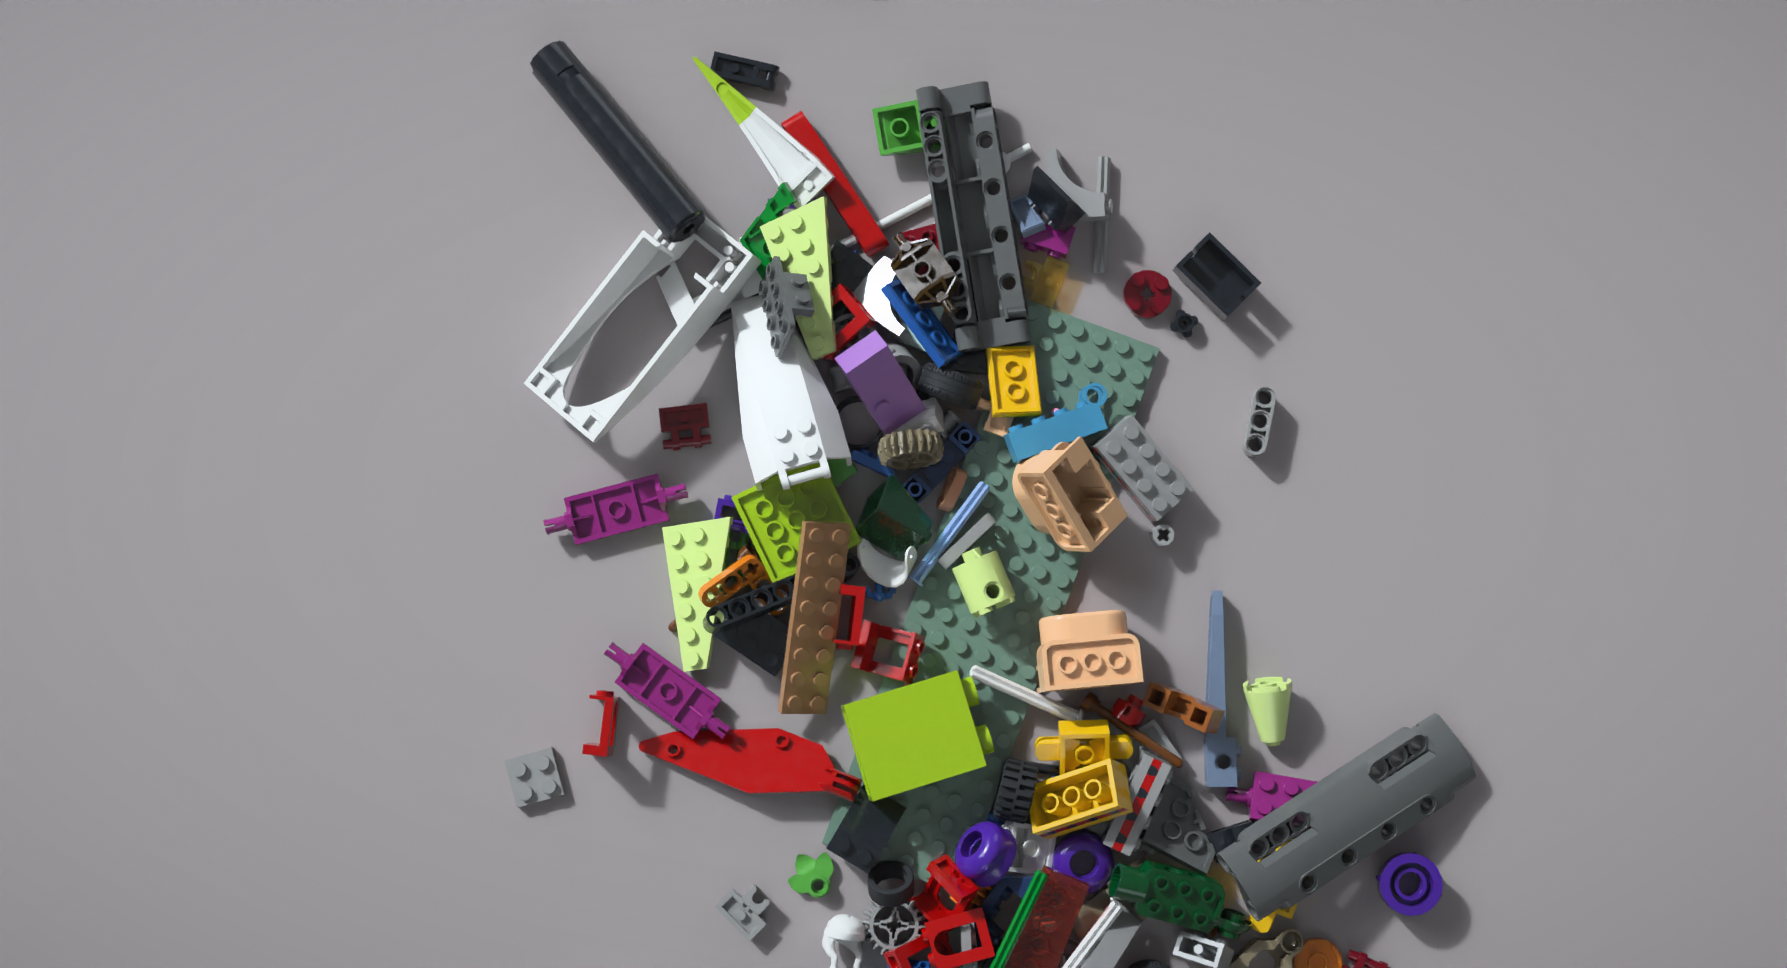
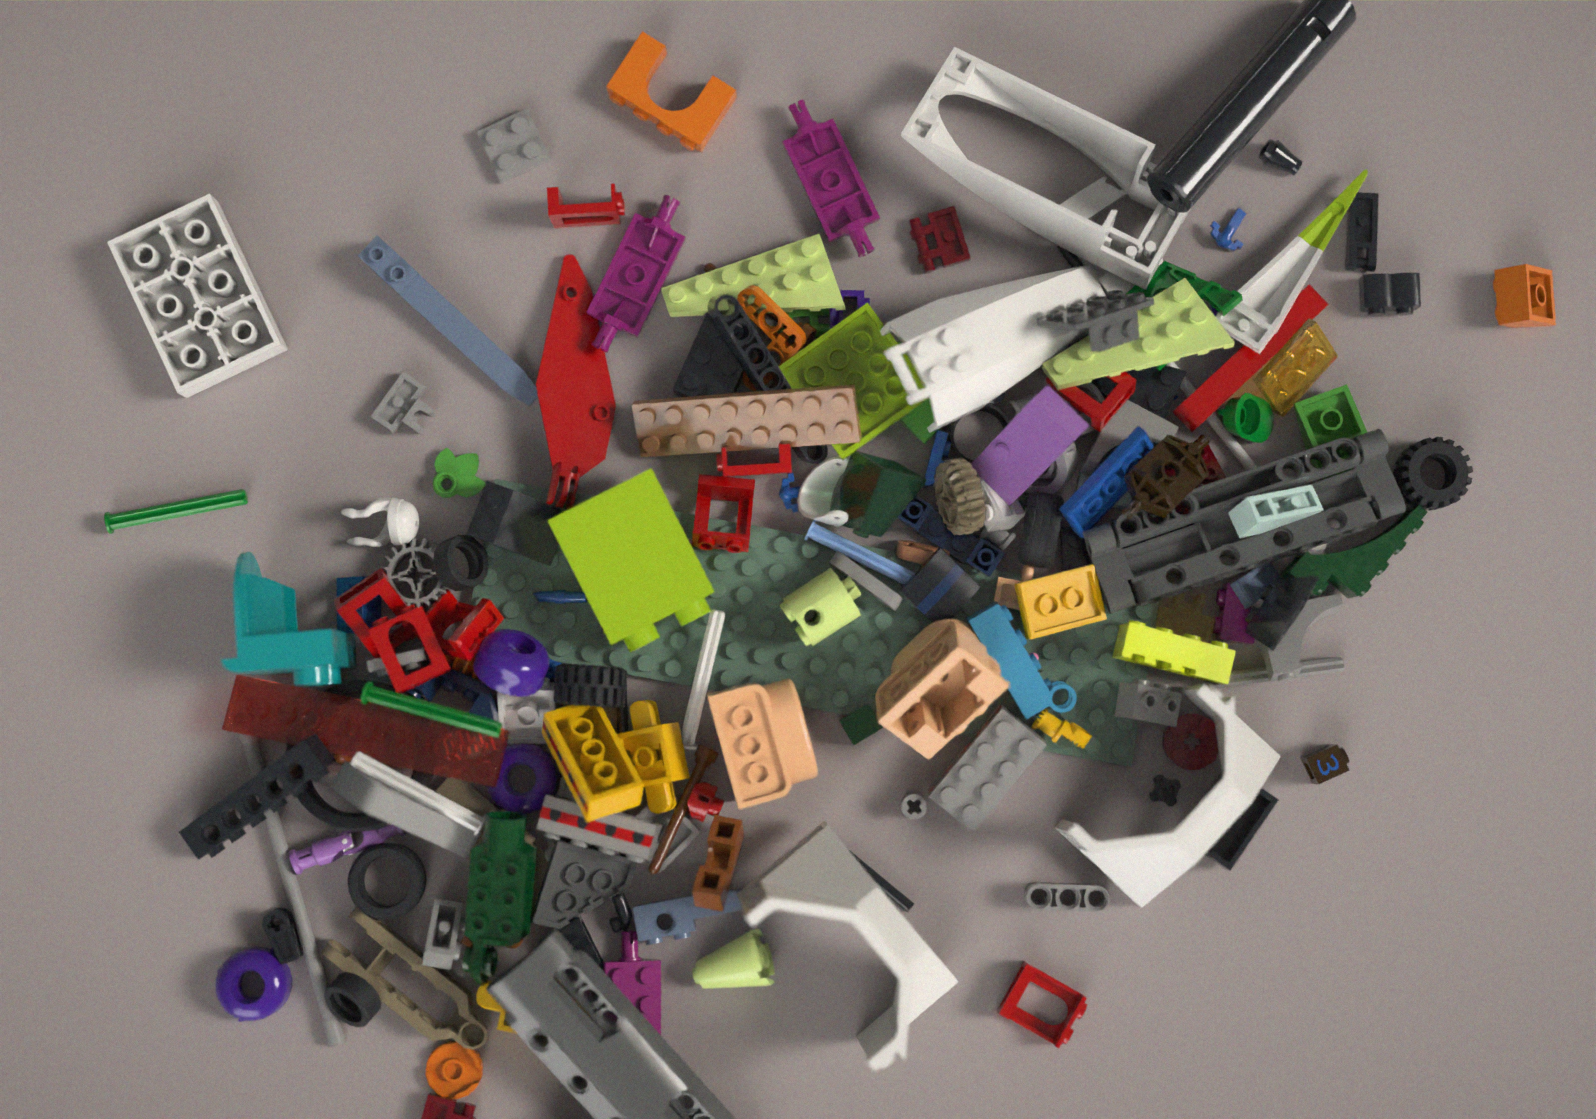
camera: 75 degrees right, 0 degrees up
none -> sand blue piece [358,235,538,407]
none -> blue piece [533,590,587,604]
none -> orange arch [606,31,737,152]
none -> black arm [609,893,632,933]
none -> white panel [736,820,958,1071]
none -> dark green panel [839,704,883,745]
none -> black bar [848,849,914,912]
none -> black slope [900,547,980,623]
none -> red panel [996,961,1088,1049]
none -> yellow connector [1031,708,1092,749]
none -> white panel [1054,684,1281,908]
none -> neon yellow wedge [1112,620,1236,685]
none -> light grey brick [1115,678,1182,727]
none -> blue piece [1210,208,1246,251]
none -> green piece [1217,393,1274,443]
none -> light aqua slope [1228,485,1324,538]
none -> clear yellow plate [1253,318,1338,417]
none -> black cone [1259,139,1303,175]
none -> dark green arch [1280,505,1427,598]
none -> dark brown brick [1300,744,1350,785]
none -> black brick [1359,273,1421,317]
none -> black tyre [1393,437,1473,510]

